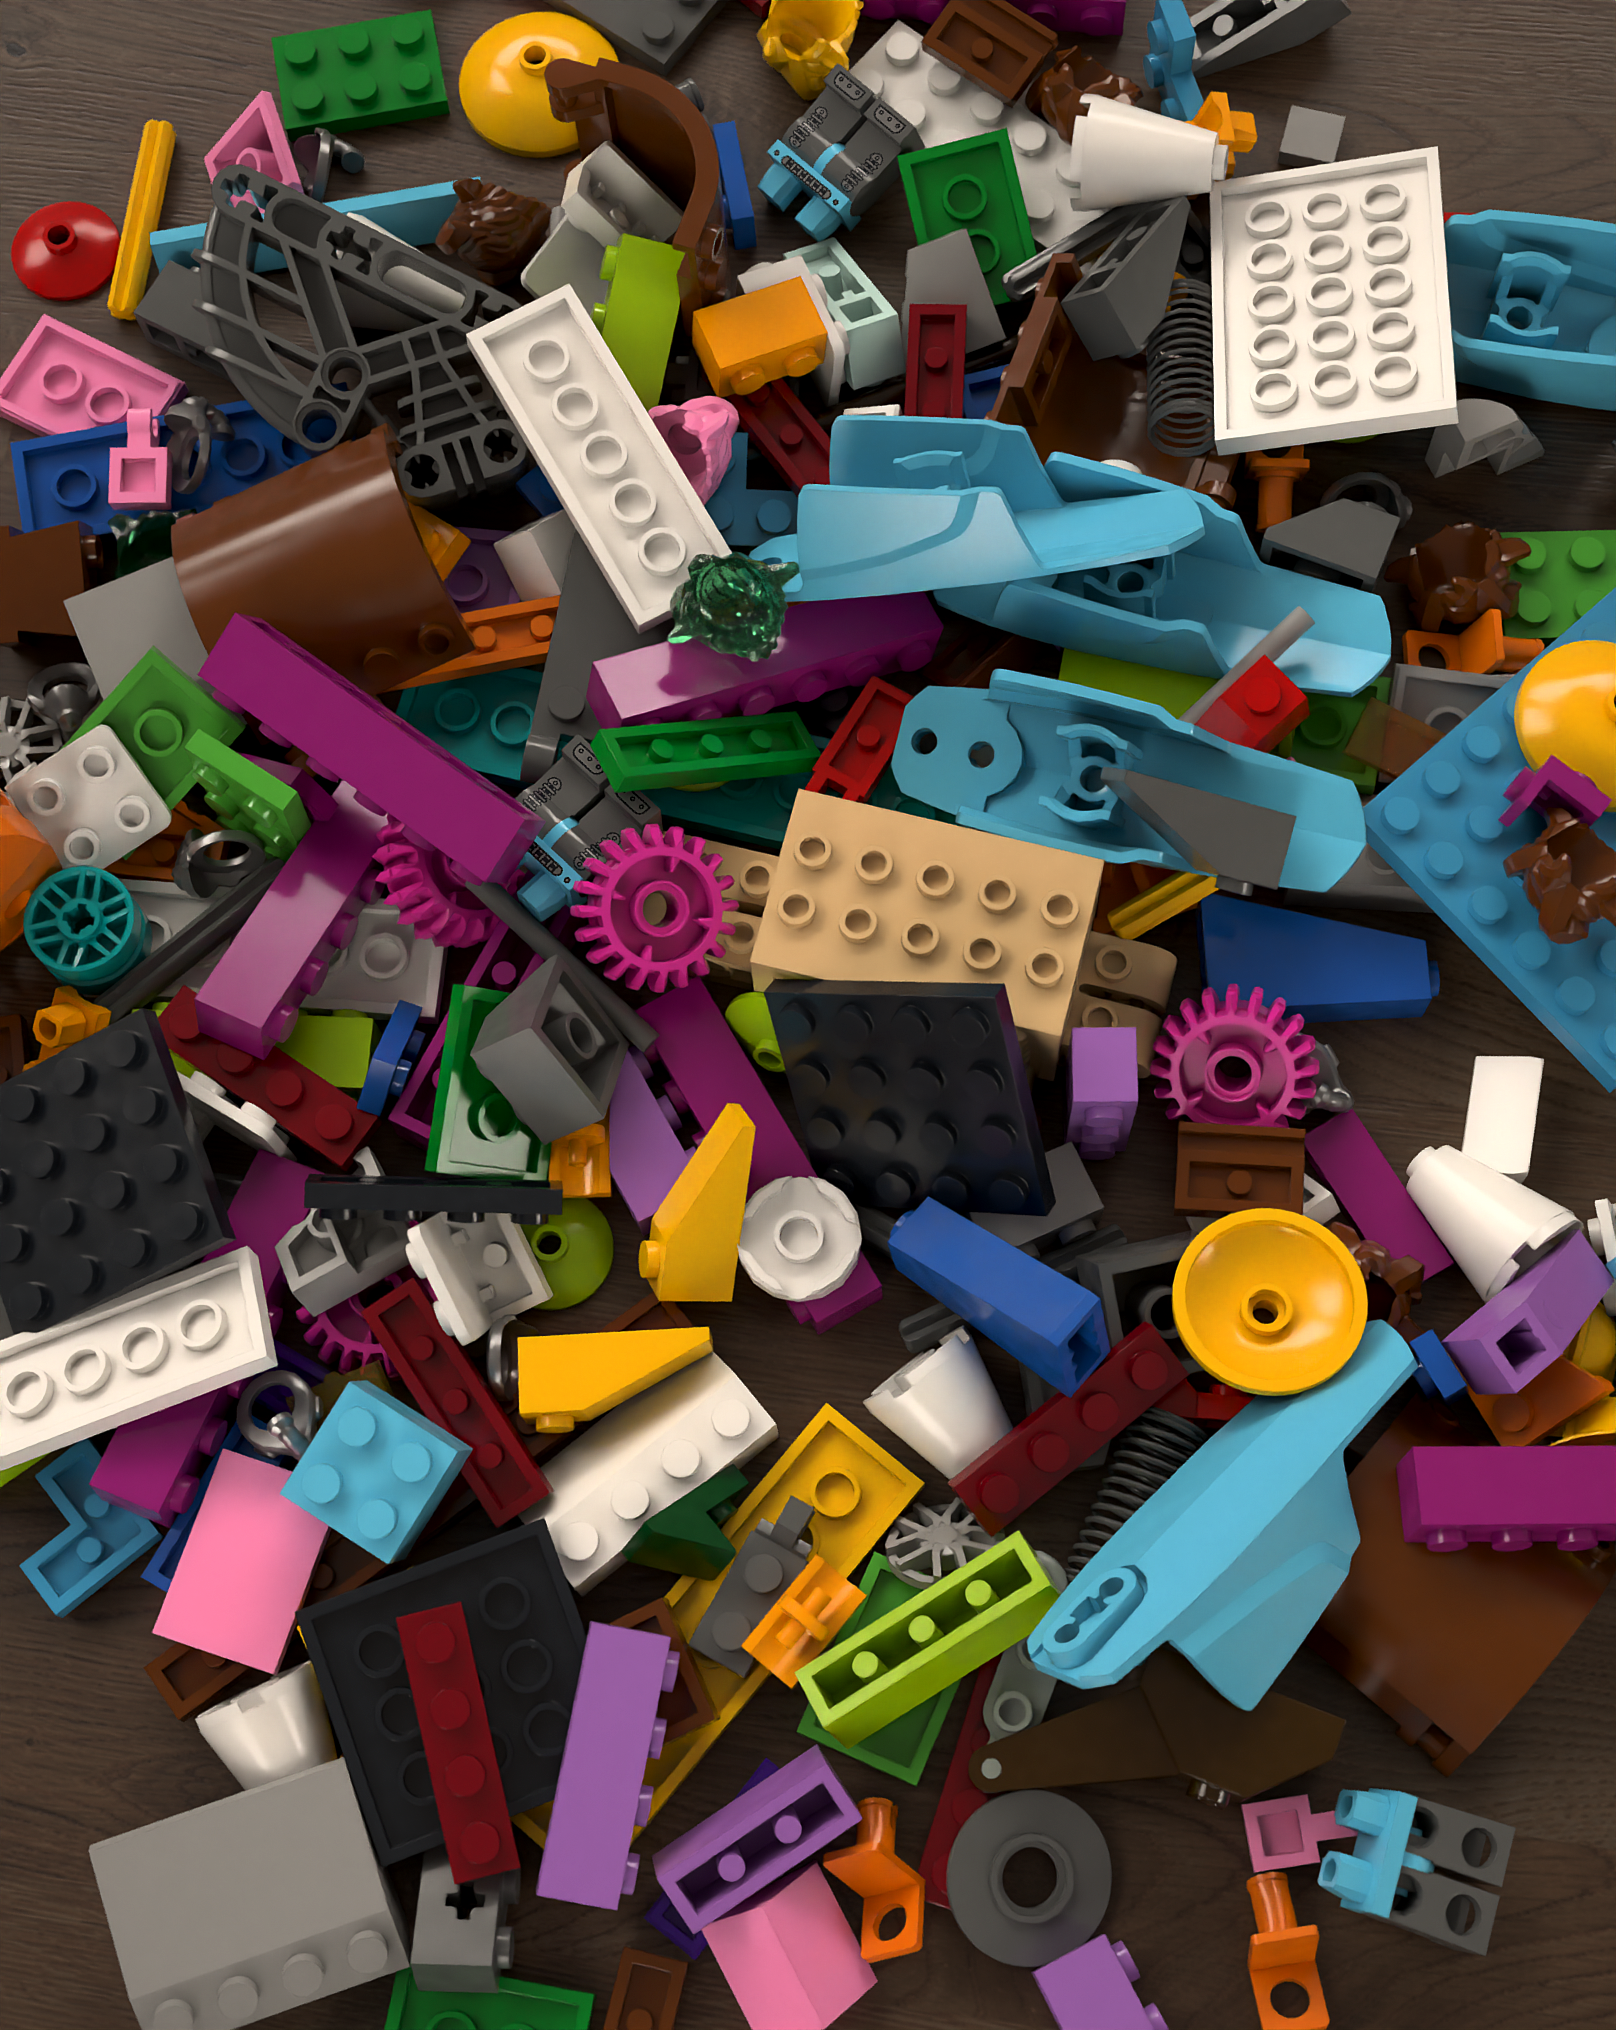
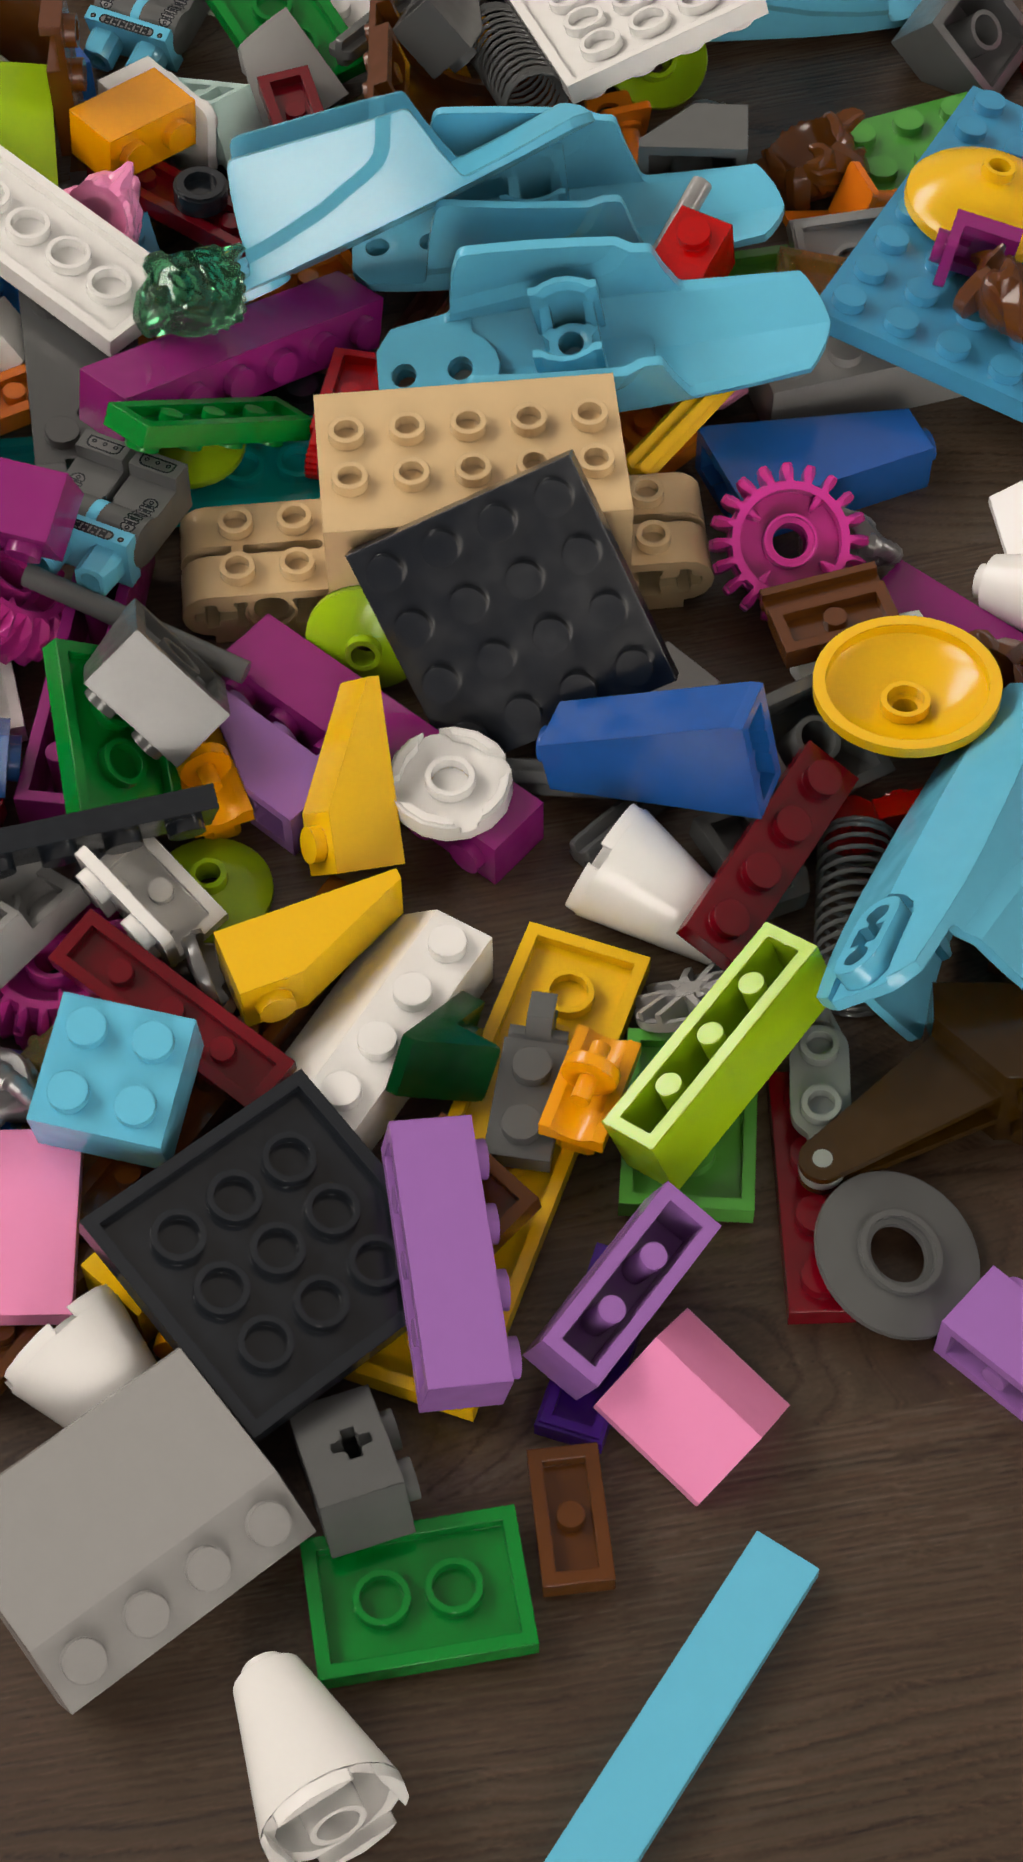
camera: 25 degrees left, 15 degrees down
dark red plate [396,1601,521,1885] -> none
dark pink gear [570,824,739,993] -> none
orange bracket [823,1797,925,1963] -> none
medium lavender brick [1063,1027,1138,1160] -> none
dark grey slope [1100,767,1297,896] -> none
light grey slope [1425,399,1545,478] -> none
none -> black tile [173,166,228,218]

